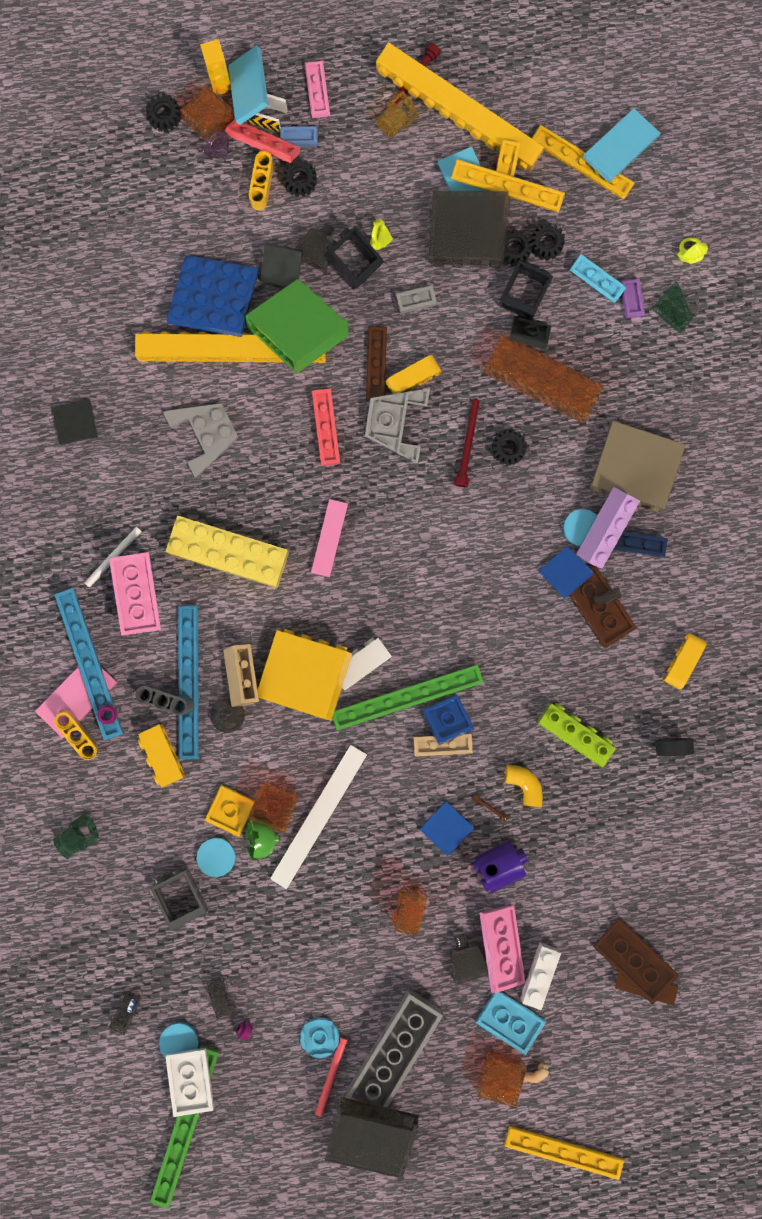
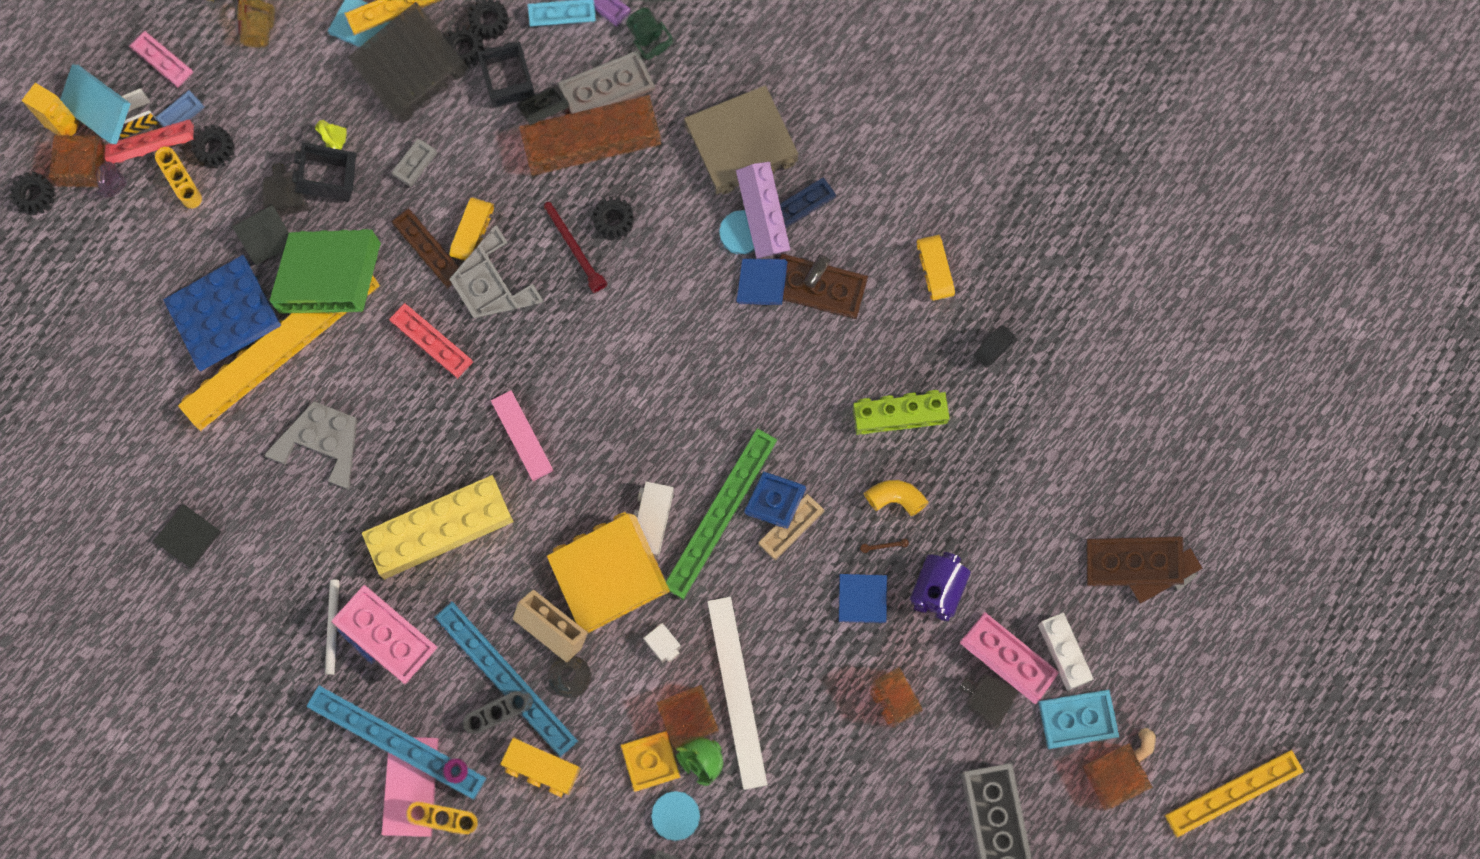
camera: 40 degrees left, 10 degrees down
none -> light grey tile [557,50,655,123]
none -> clear green piece [625,7,674,60]
none -> white brick [644,623,681,663]

